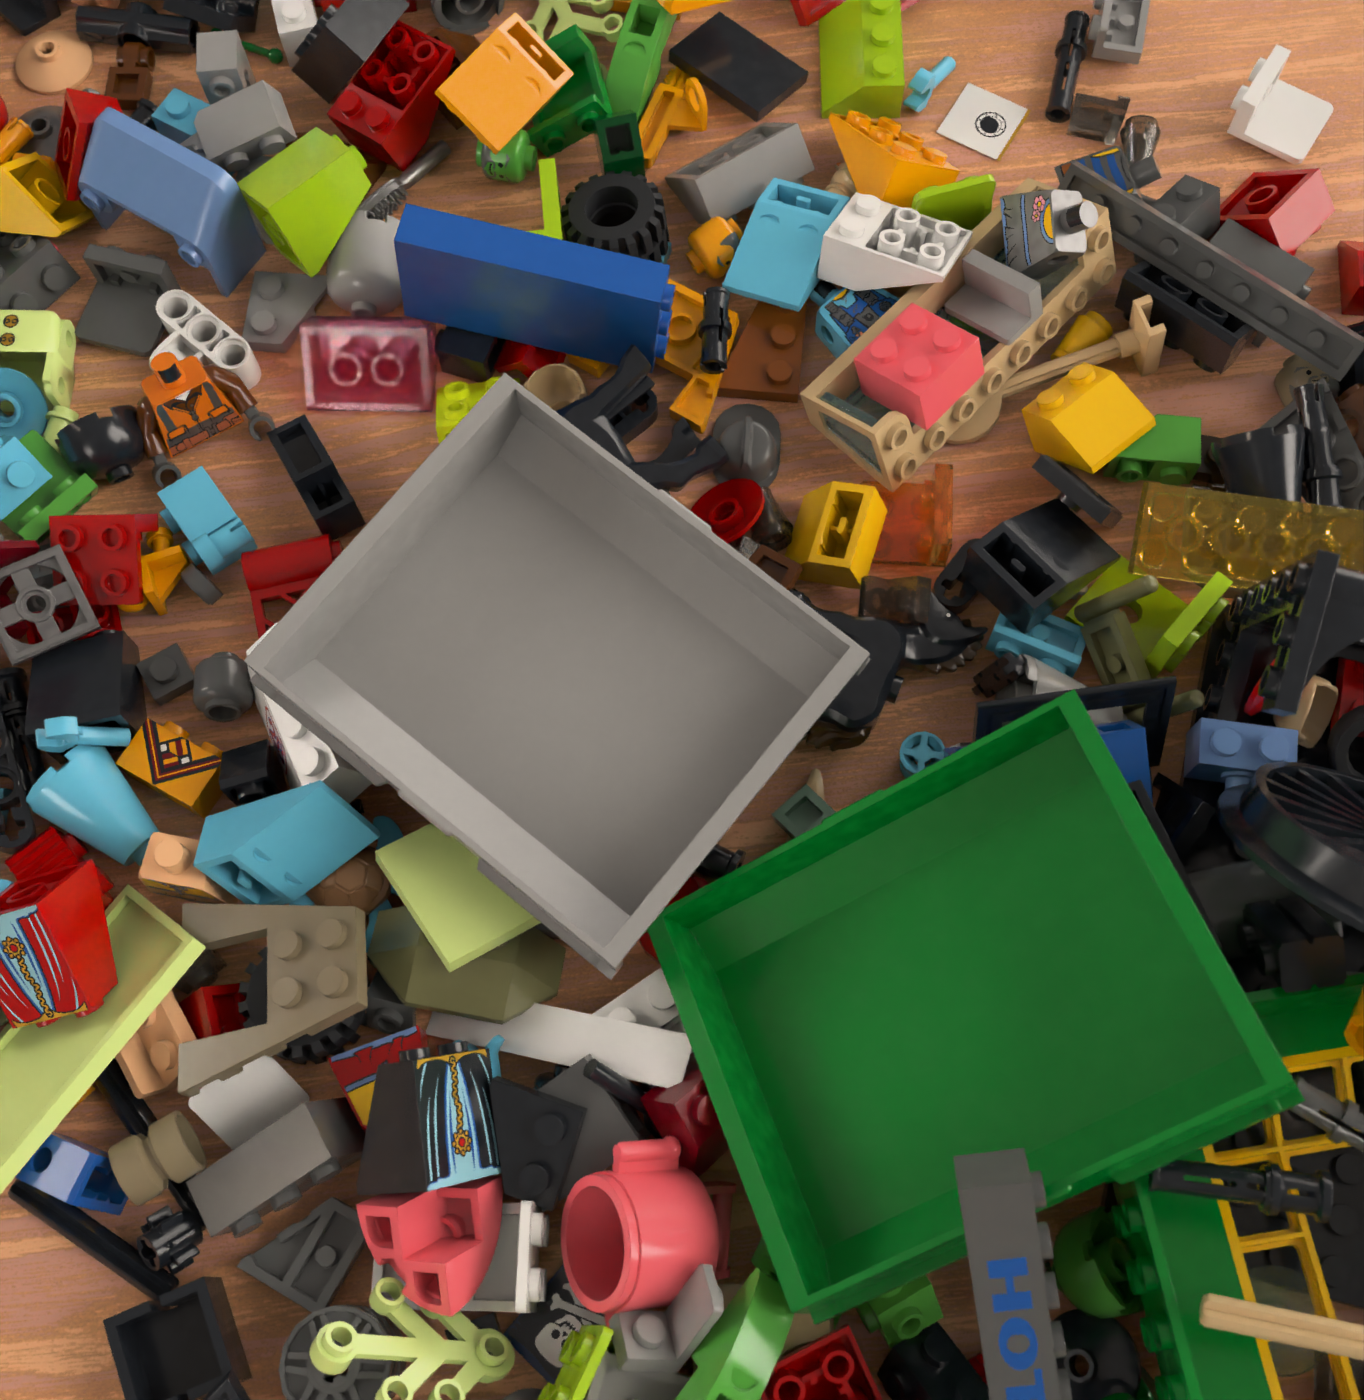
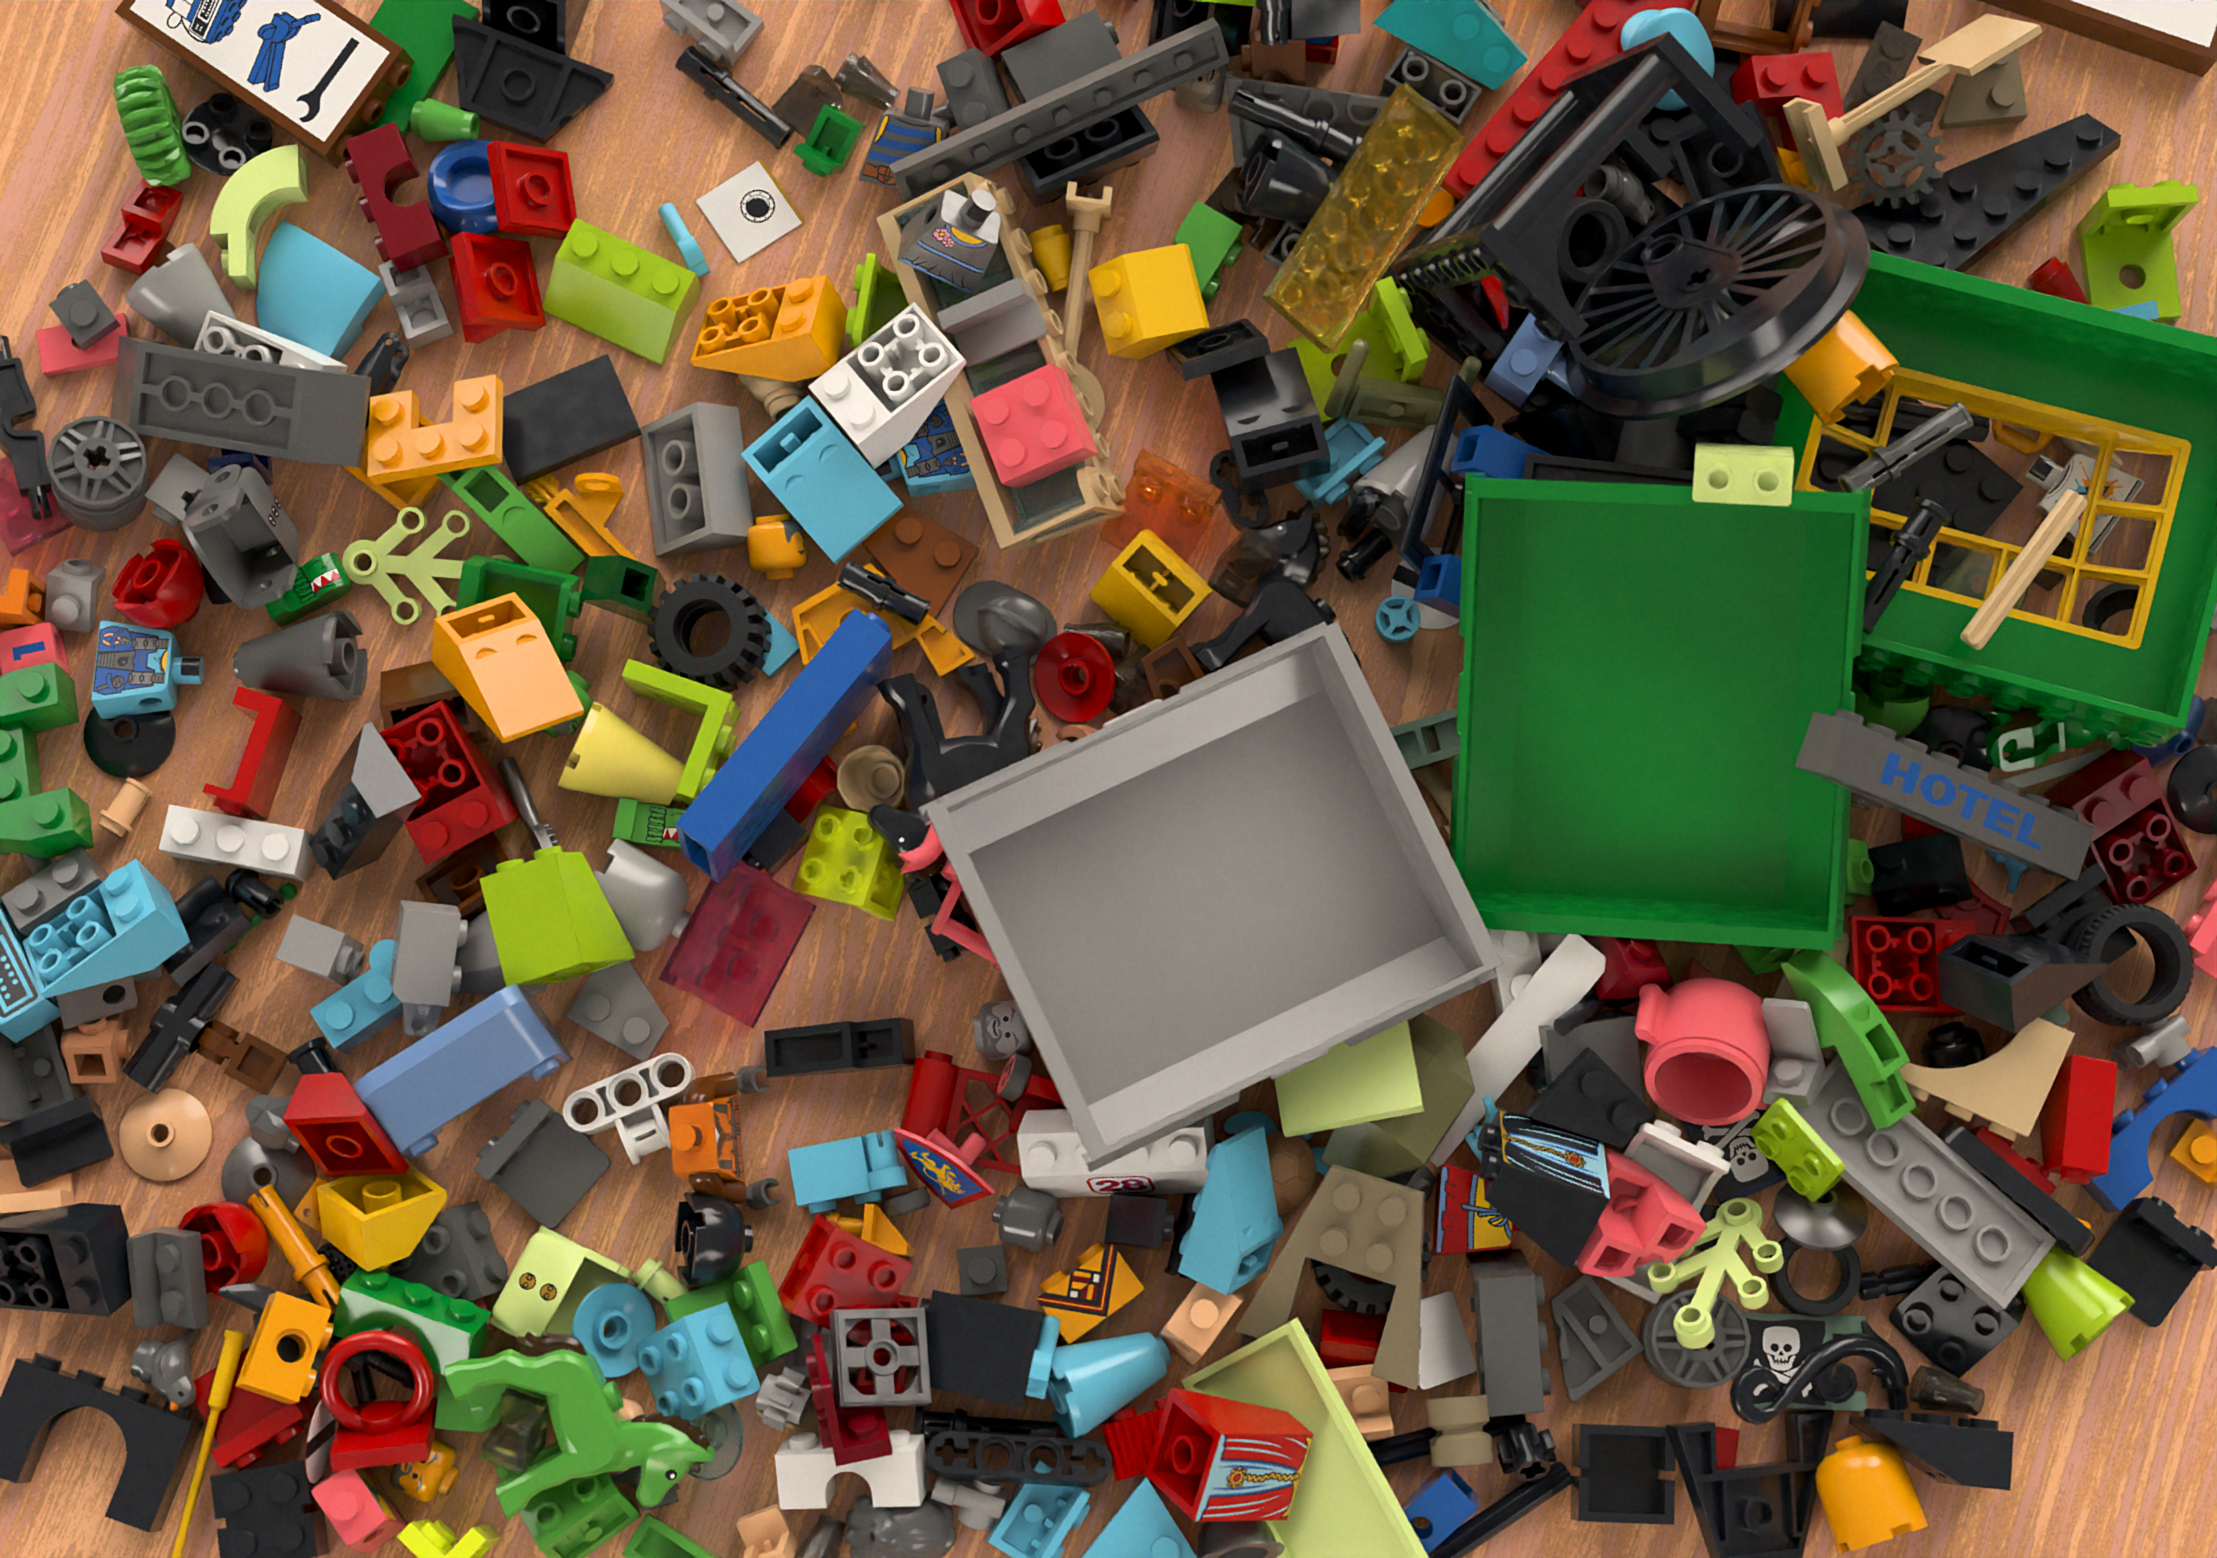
camera: 70 degrees left, 10 degrees up
none -> black pin [225,868,284,920]
none -> light yellow cone [557,701,686,808]
none -> green bracket [793,104,867,177]
none -> shield [893,1127,995,1210]
none -> black pin [1335,527,1394,583]
none -> yellowish green panel [1692,442,1794,506]

